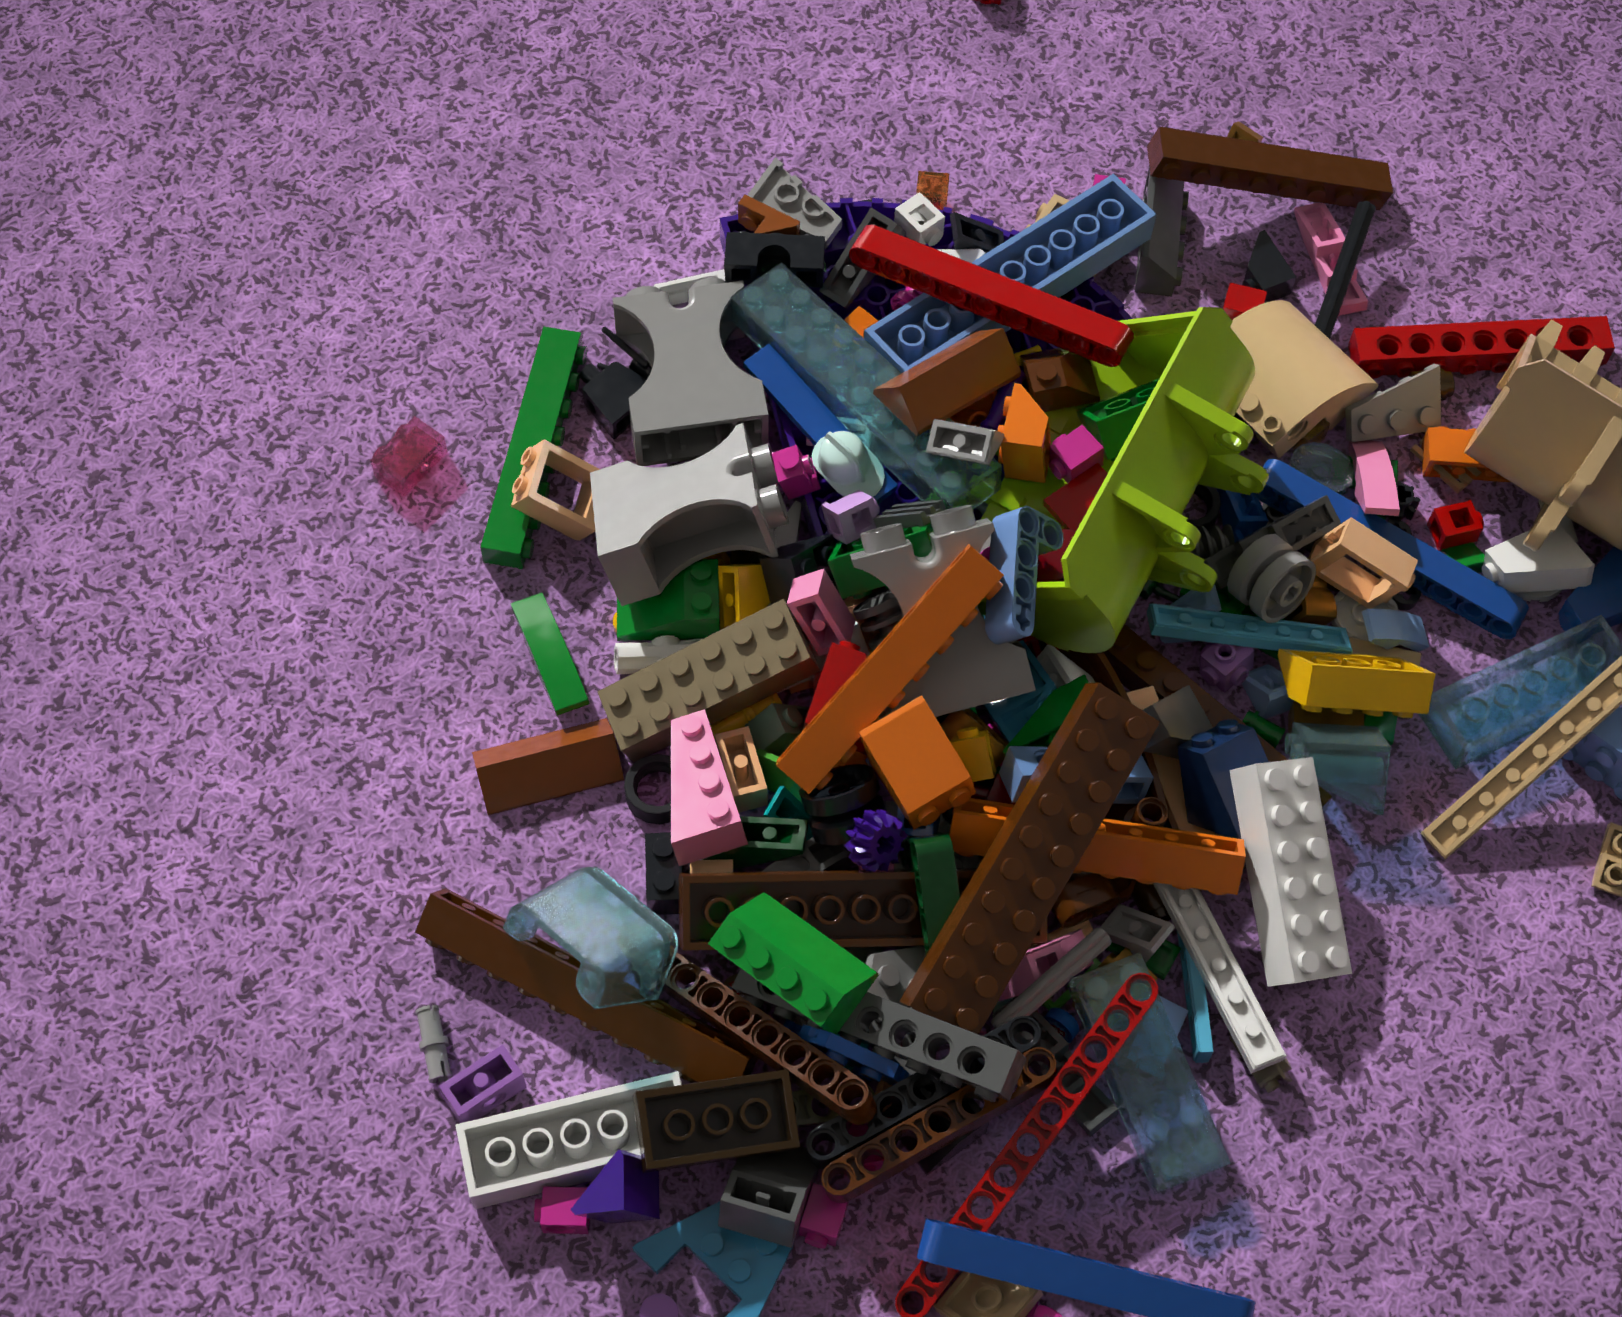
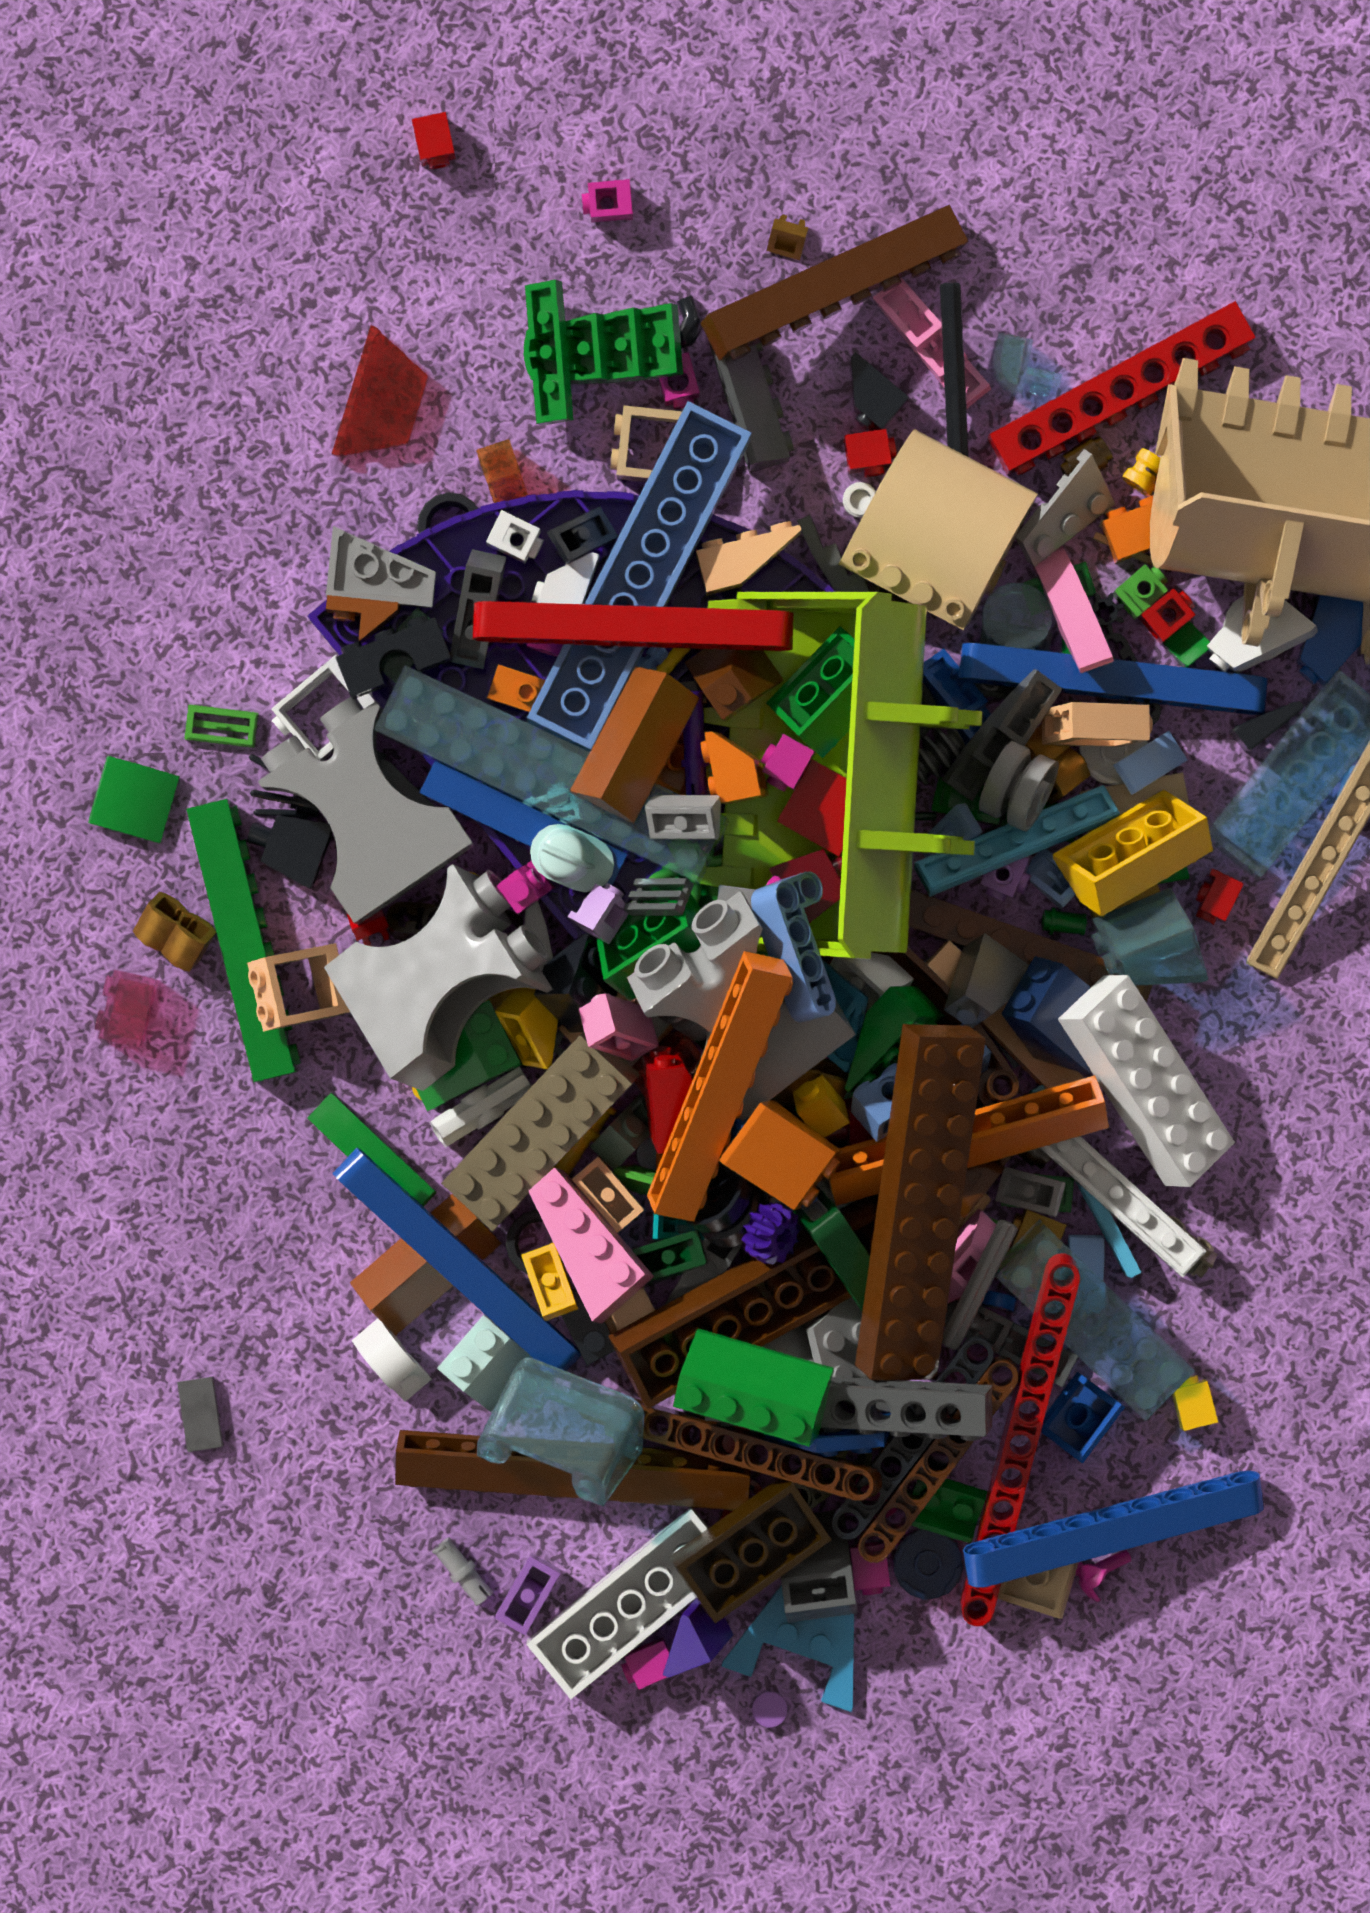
camera: 30 degrees left, 25 degrees up
none -> green slope [88,756,180,843]
none -> pearl gold brick [133,892,217,972]
none -> flat silver tile [177,1377,223,1452]
none -> bright green tile [184,705,259,748]
none -> clear red wing [332,325,429,457]
none -> blue beam [332,1147,582,1380]
none -> white brick [352,1319,432,1402]
none -> light aqua slope [437,1314,536,1413]
none -> yellow slope [521,1243,578,1321]
none -> green slope [523,280,683,425]
none -> dark pink brick [582,179,633,223]
none -> black arm [677,296,702,349]
none -> light nougat slope [696,521,801,596]
none -> dark blue tile [893,1529,963,1600]
none -> green bracket [905,1478,987,1543]
none -> clear light blue brick [992,332,1062,399]
none -> blue slope [1041,1372,1125,1464]
none -> bright green brick [1113,564,1168,620]
none -> yellow wheel [1122,448,1160,497]
none -> yellow brick [1170,1375,1218,1431]
none -> red brick [1195,868,1244,925]
none -> black slope [1229,701,1304,752]

